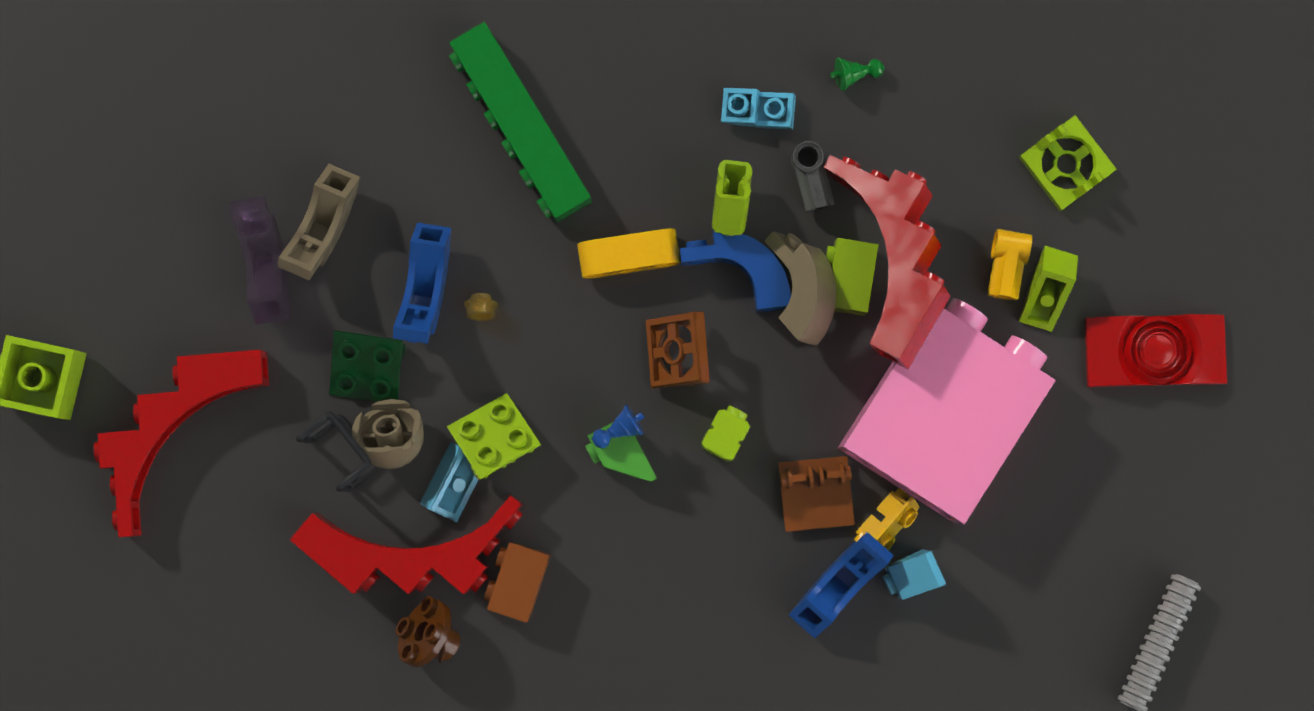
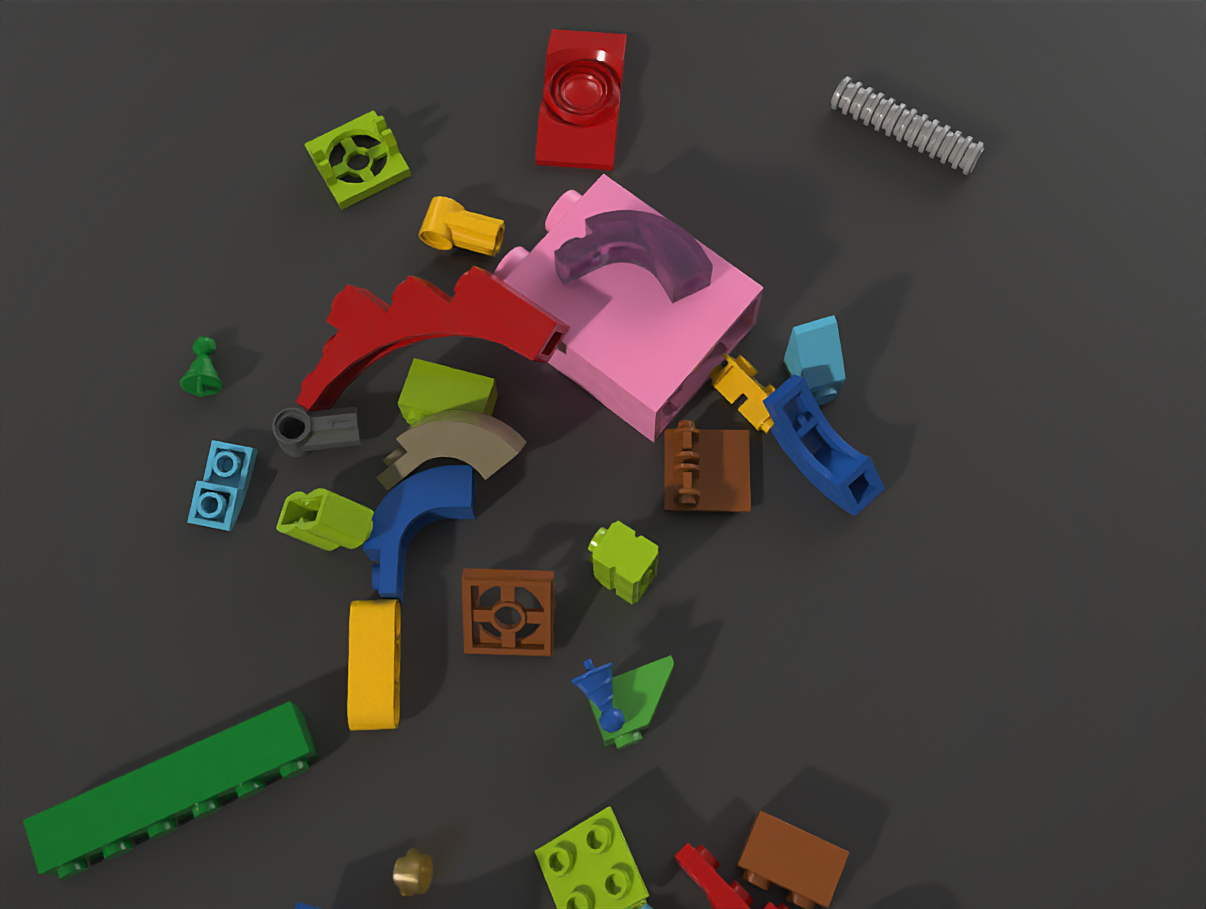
camera: 85 degrees left, 15 degrees down
lime slope [1019,246,1078,332] -> none
none -> clear purple arch [554,210,713,304]

